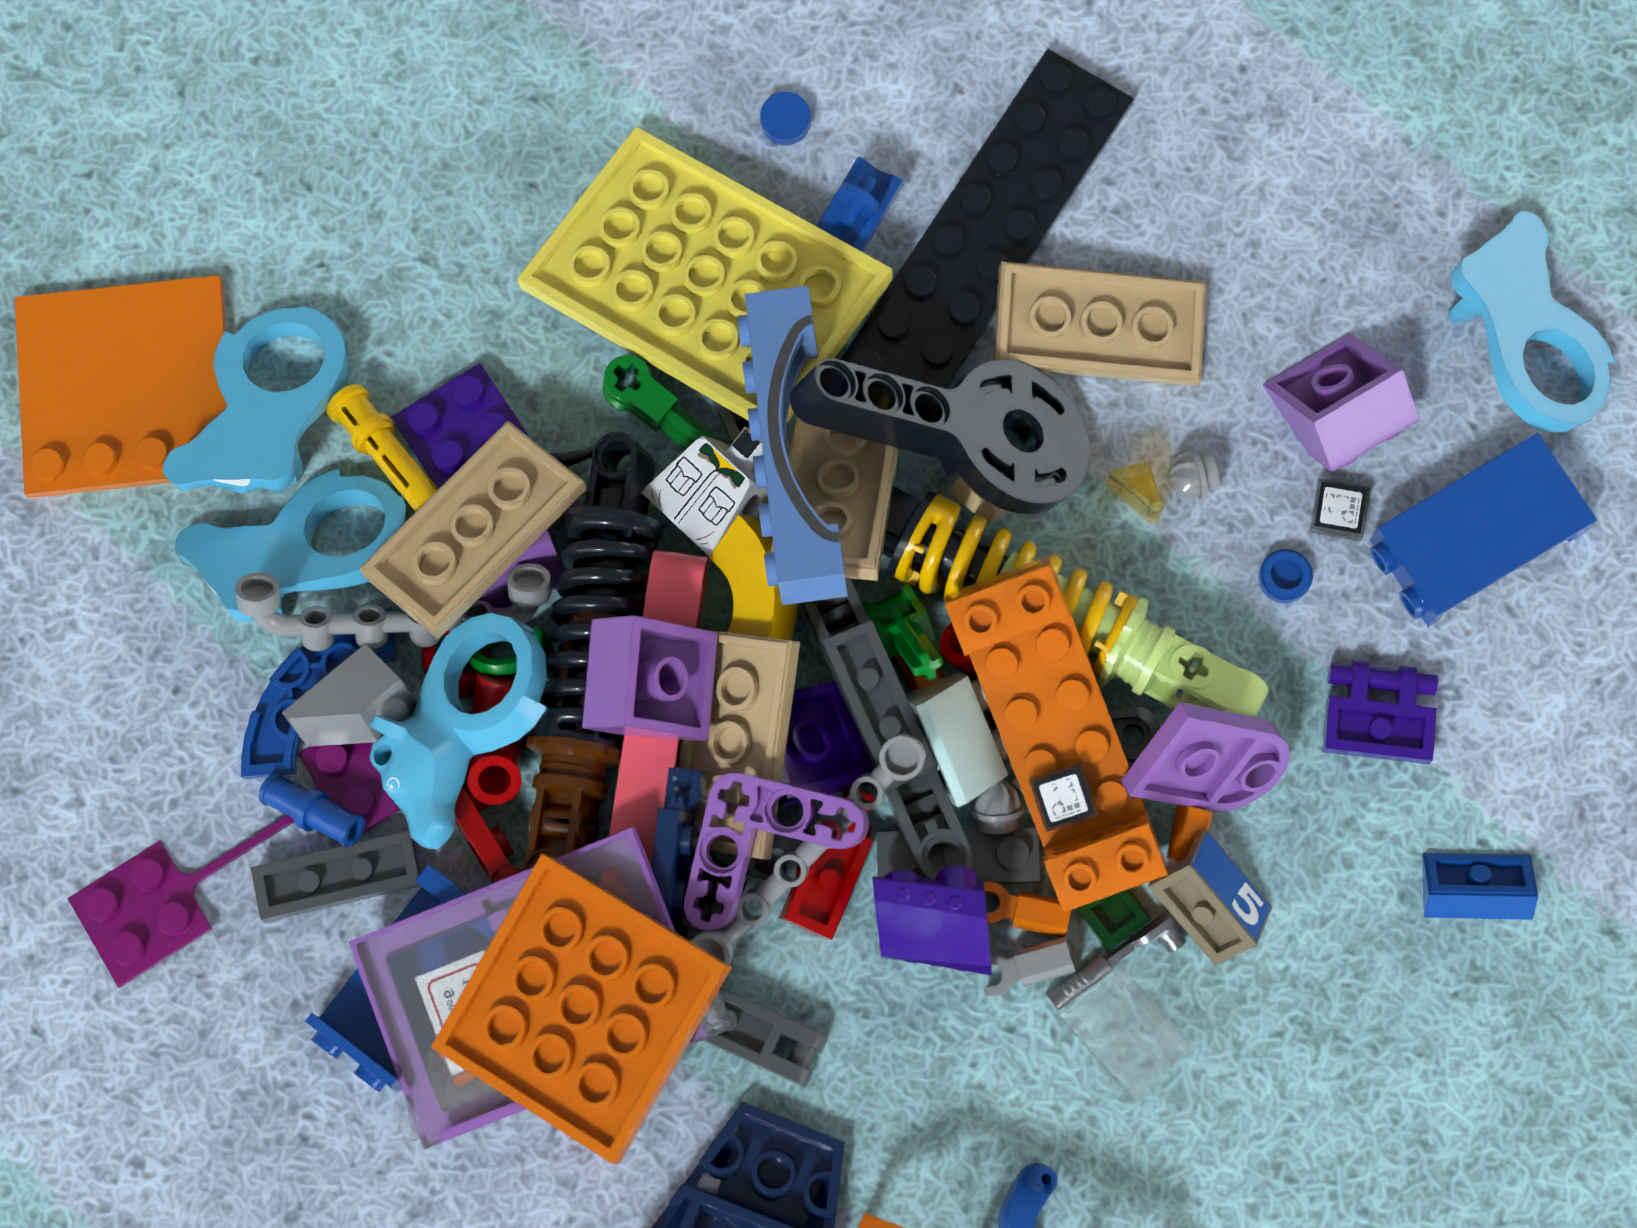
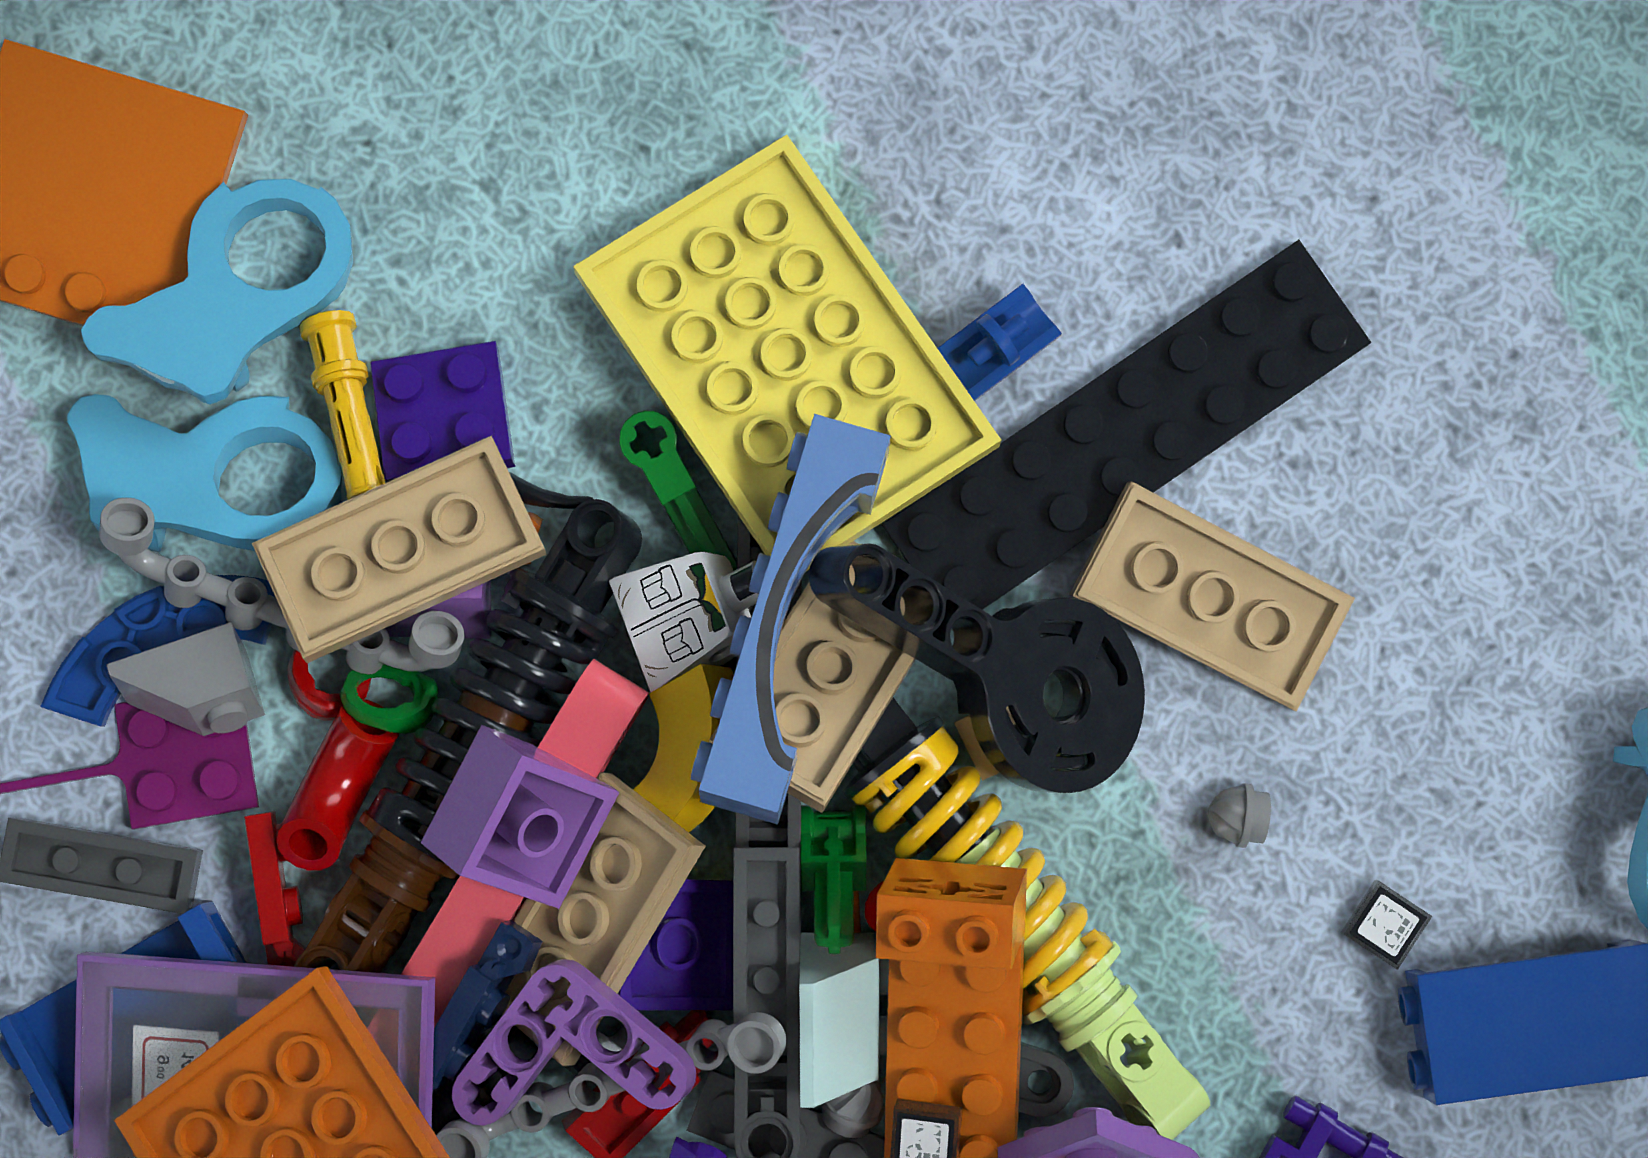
camera: 20 degrees right, 10 degrees up
blue pin [258,772,366,847] -> none
medium azure animal [369,613,547,849] -> none
blue tile [760,92,811,145] -> none
clear yellow slope [1106,461,1164,525] -> none
blue tile [1258,549,1313,604] -> none
medium lavender slope [1263,333,1420,472] -> none

